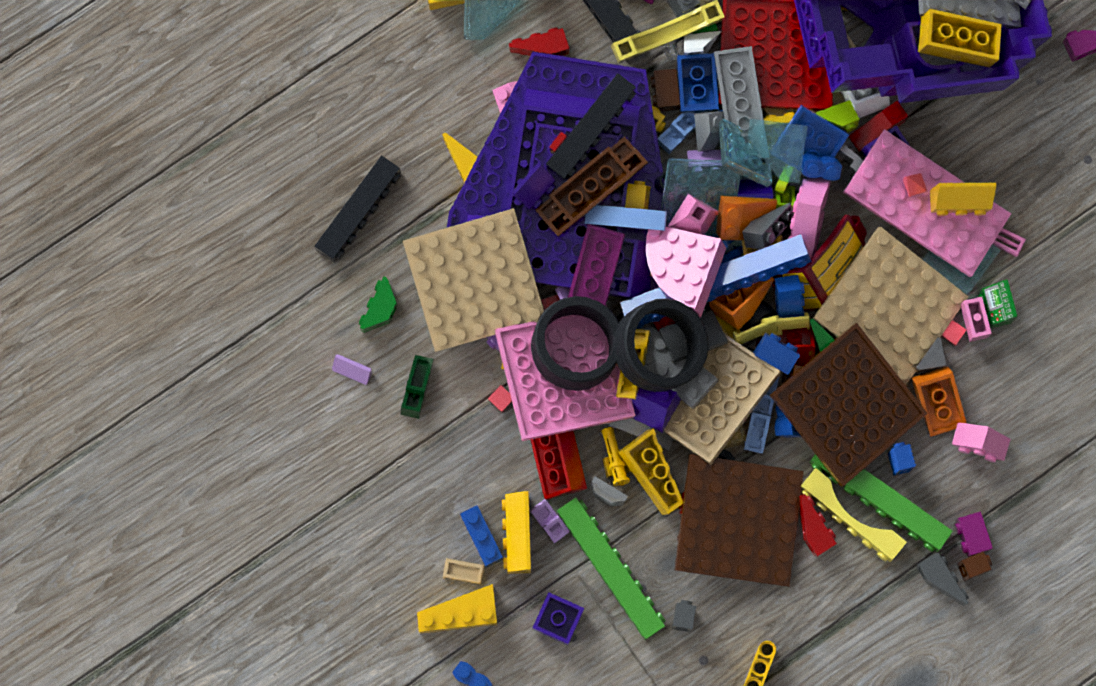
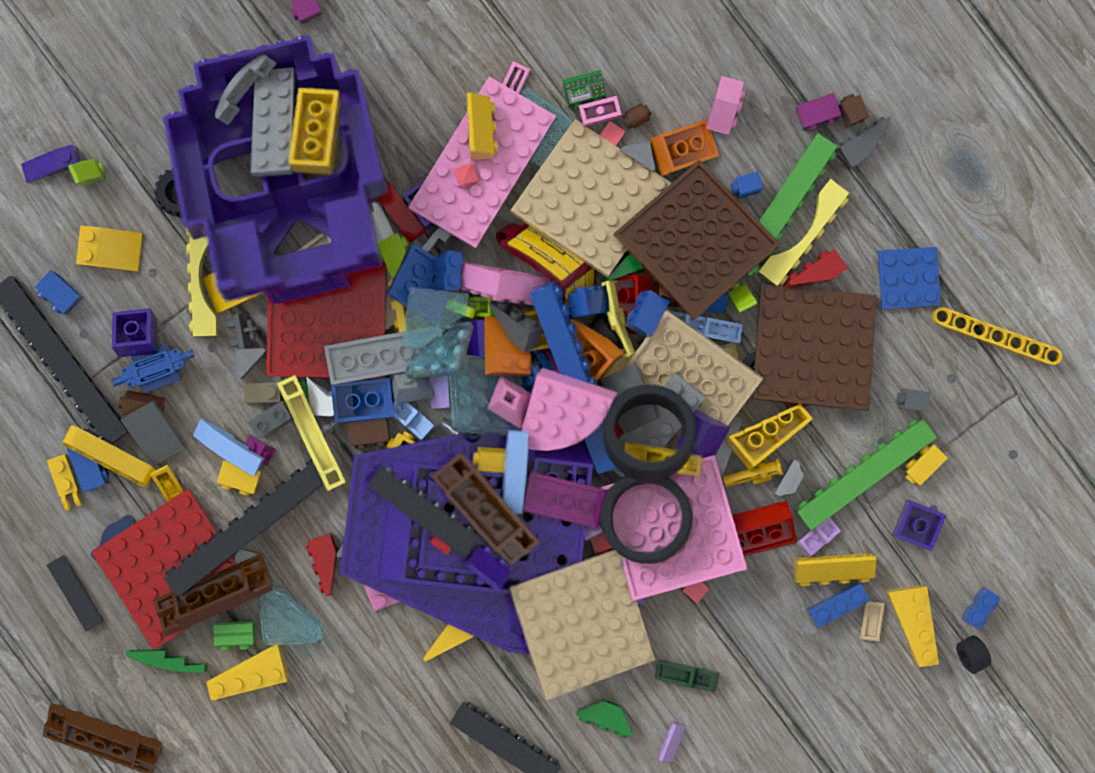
camera: 90 degrees left, 10 degrees up
none -> reddish brown brick [621,103,652,129]
none -> lime slope [728,282,757,314]
none -> blue plate [877,247,941,309]
none -> yellow brick [904,444,948,486]
none -> black tyre [956,635,991,674]

